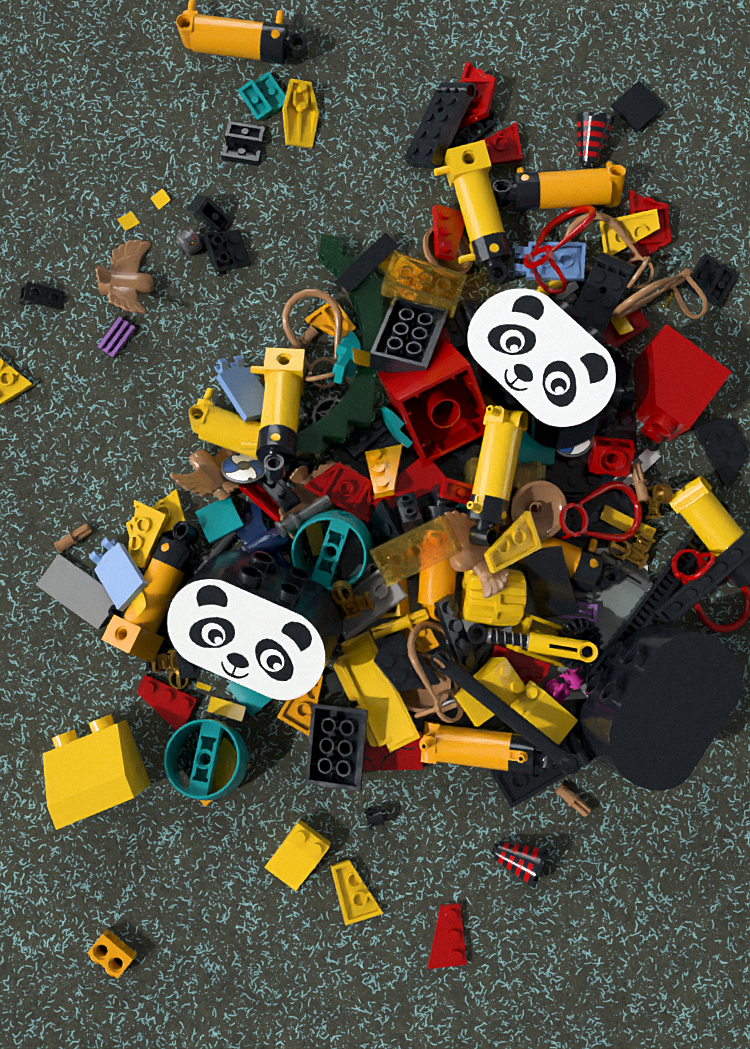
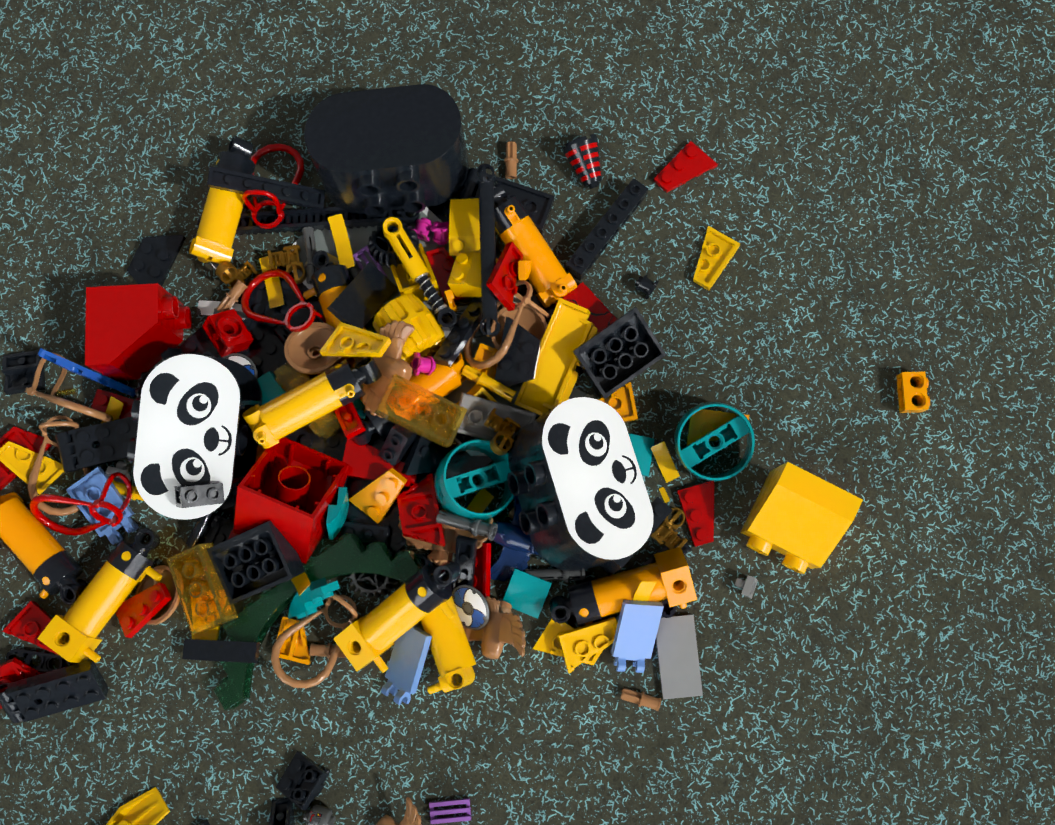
camera: 130 degrees left, 5 degrees down
yellow slope [264,819,331,891] -> none
none -> blue tile [38,348,136,397]
none -> bracket [174,483,224,508]
none -> yellow sticker [328,214,355,268]
none -> dark pink brick [410,352,436,376]
none -> light orange tile [444,289,457,312]
none -> red wing [486,242,523,311]
none -> light orange tile [518,260,531,280]
none -> black brick [565,178,648,281]
none -> light grey tile [735,575,758,599]

